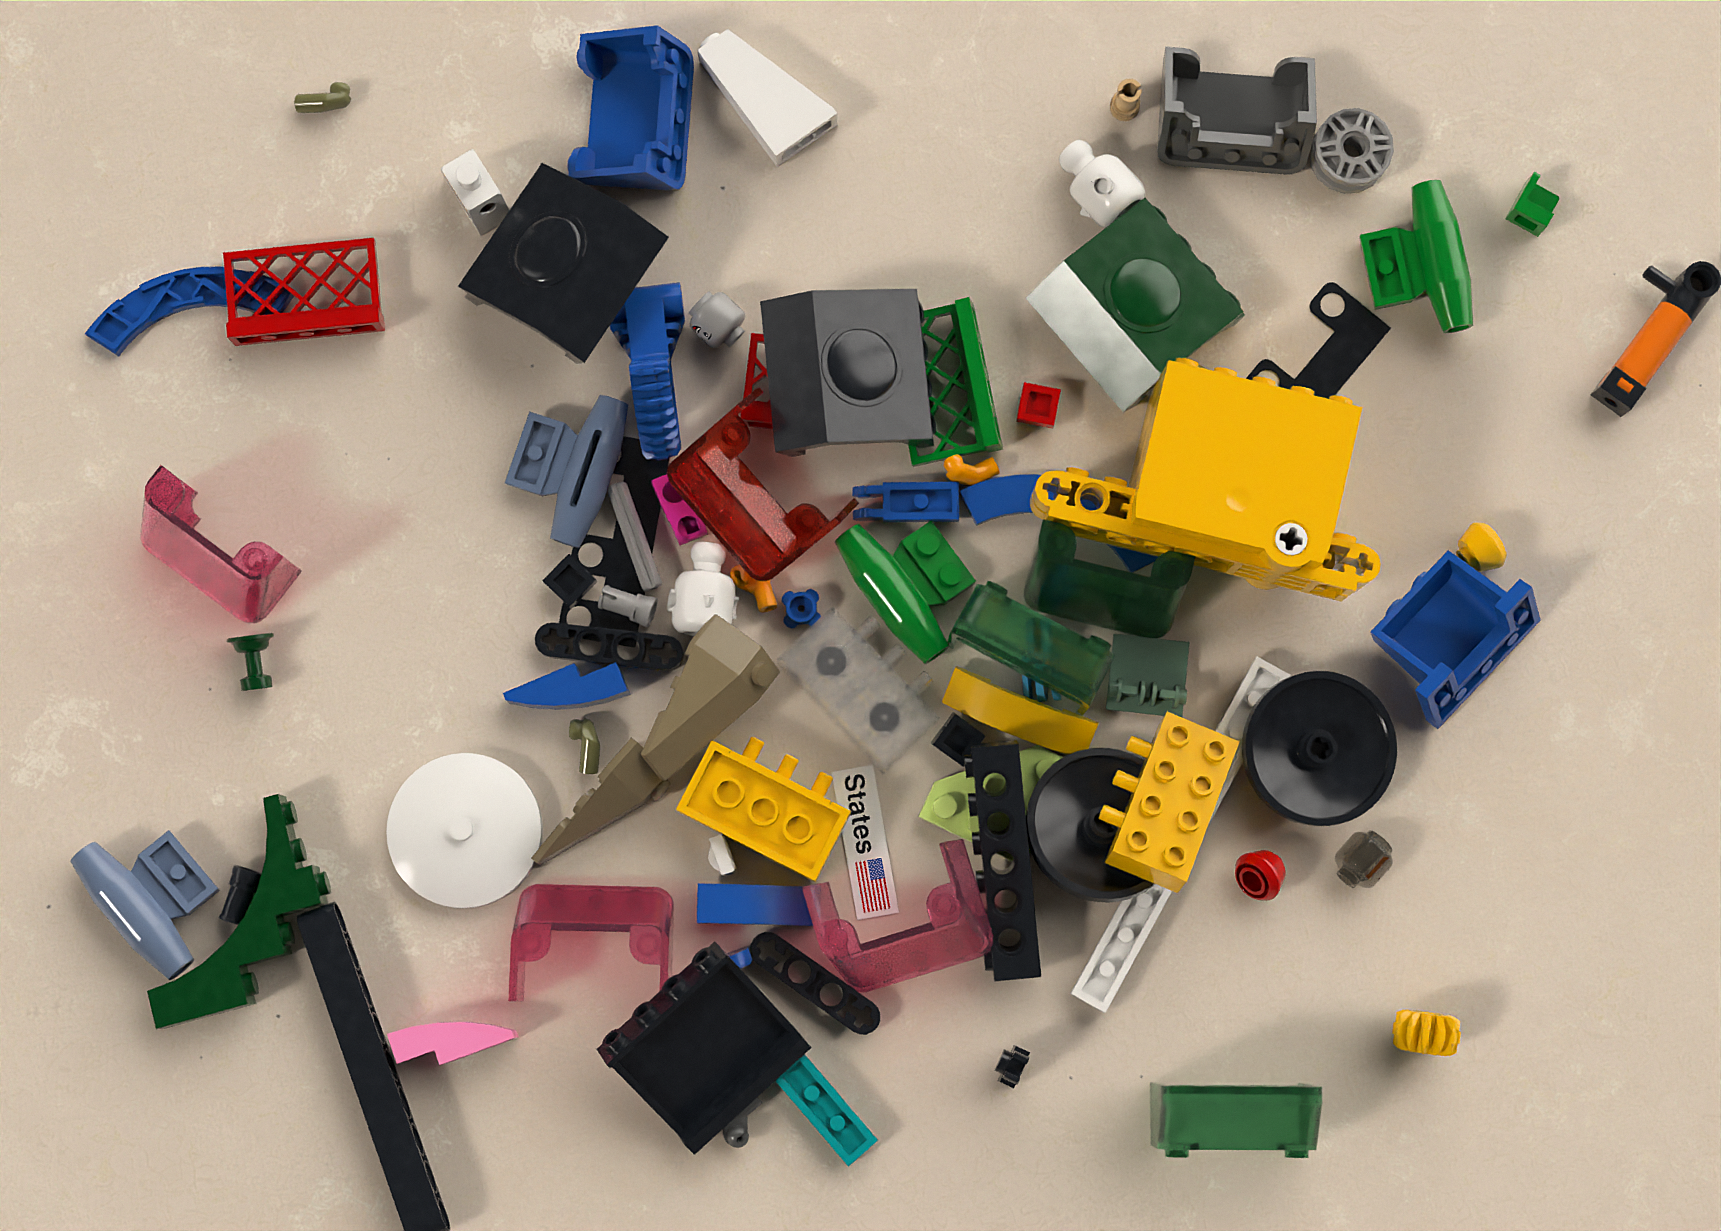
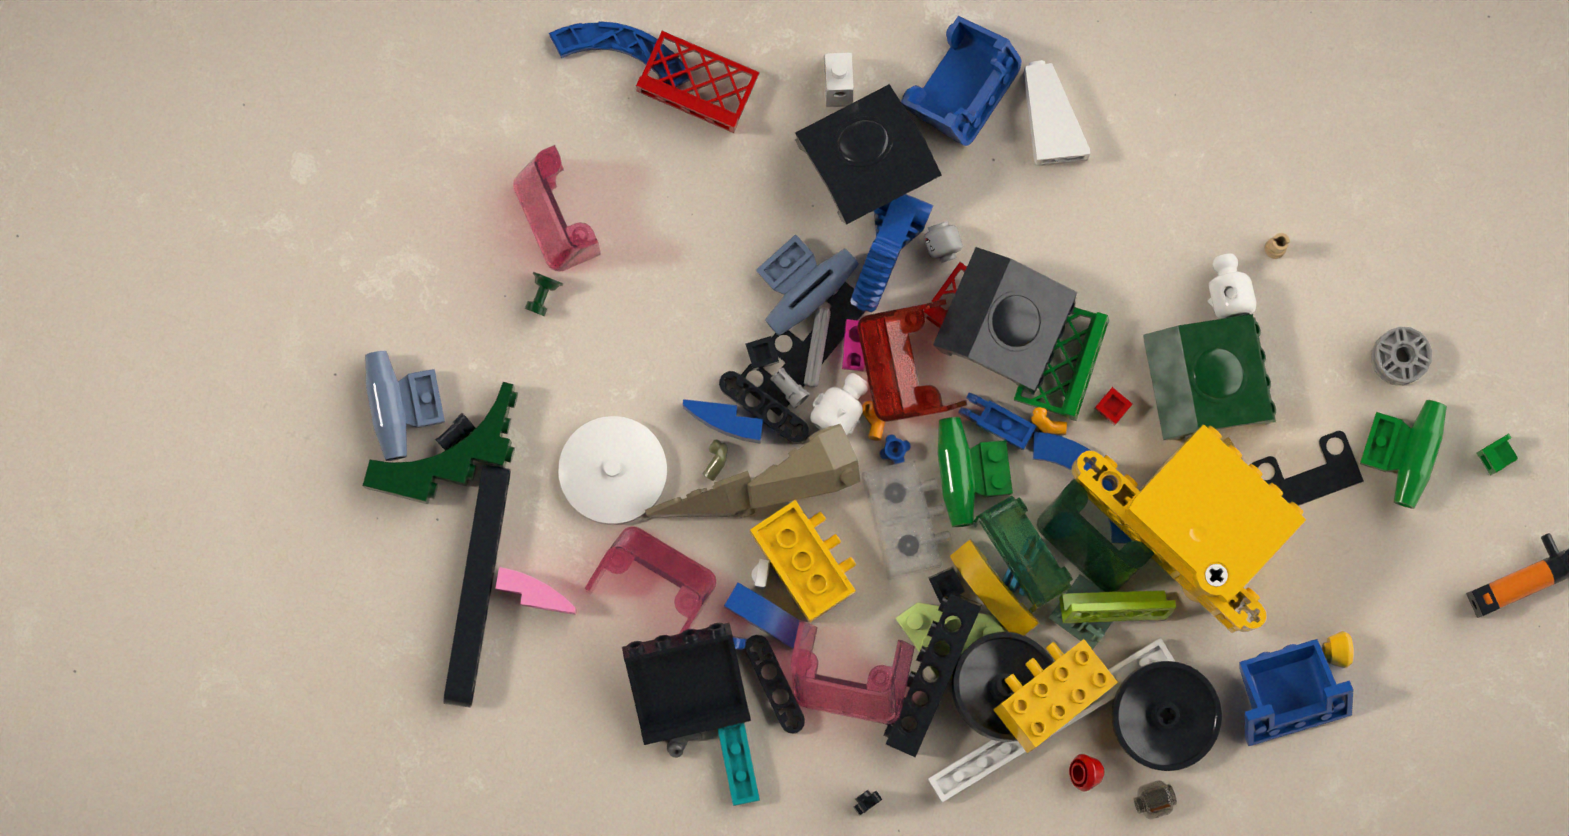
camera: 25 degrees right, 0 degrees up
white sticker [831,765,899,920] -> none
dark grey windscreen [1157,47,1317,175] -> none
none -> lime fence [1059,590,1176,623]

